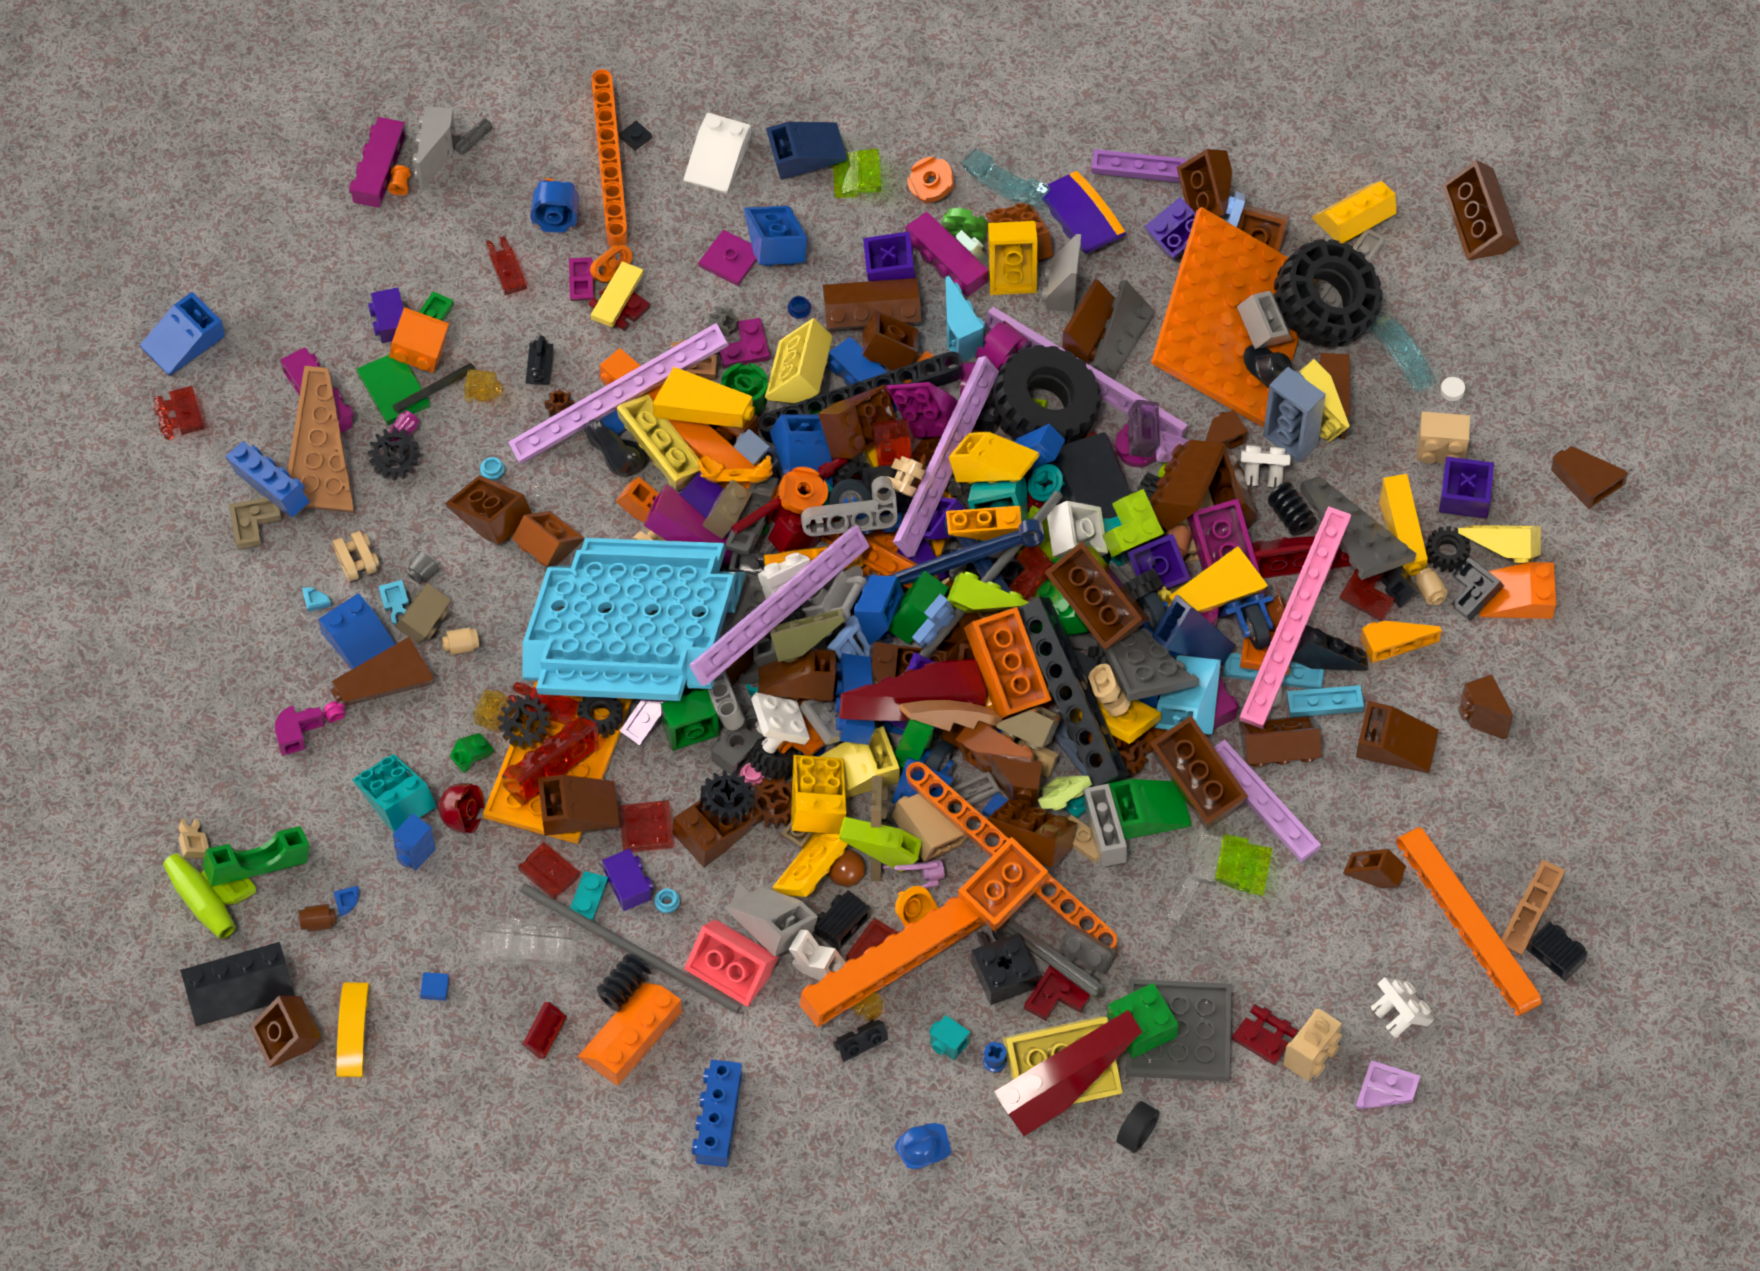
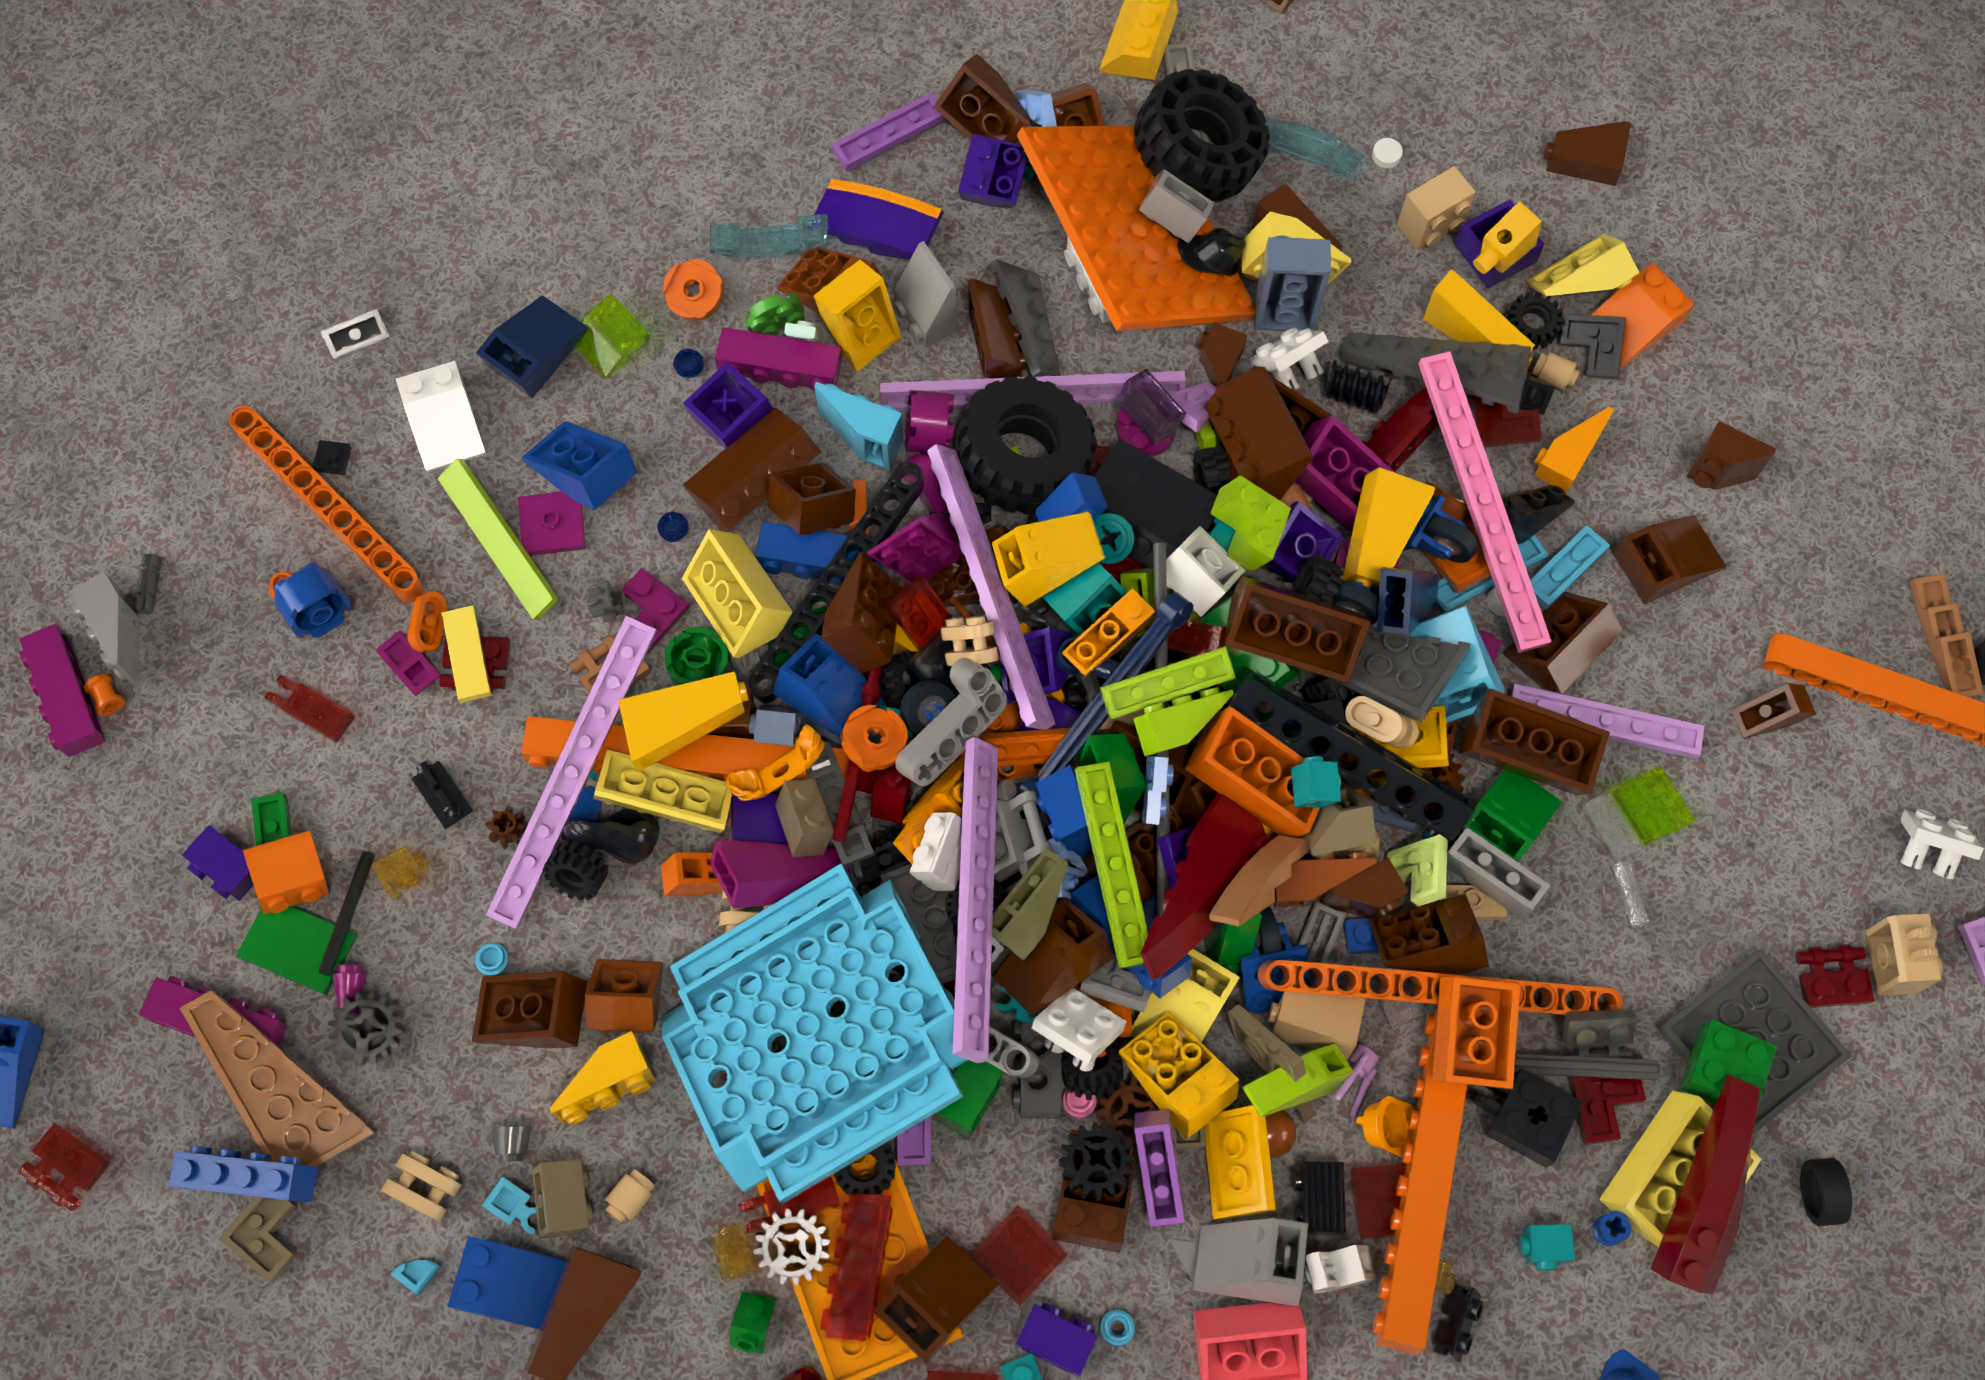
camera: 40 degrees left, 10 degrees up
none -> slope [320,309,390,359]
none -> tile [438,458,559,620]
none -> black tyre [543,841,608,901]
none -> yellow slope [549,1031,656,1125]
none -> clear blue plate [673,348,704,378]
none -> lime tile [1075,762,1149,969]
none -> lime tile [1100,646,1236,719]
none -> medium lavender brick [1134,1109,1185,1227]
none -> teal brick [1291,756,1341,808]
none -> yellow torso [1473,201,1542,274]

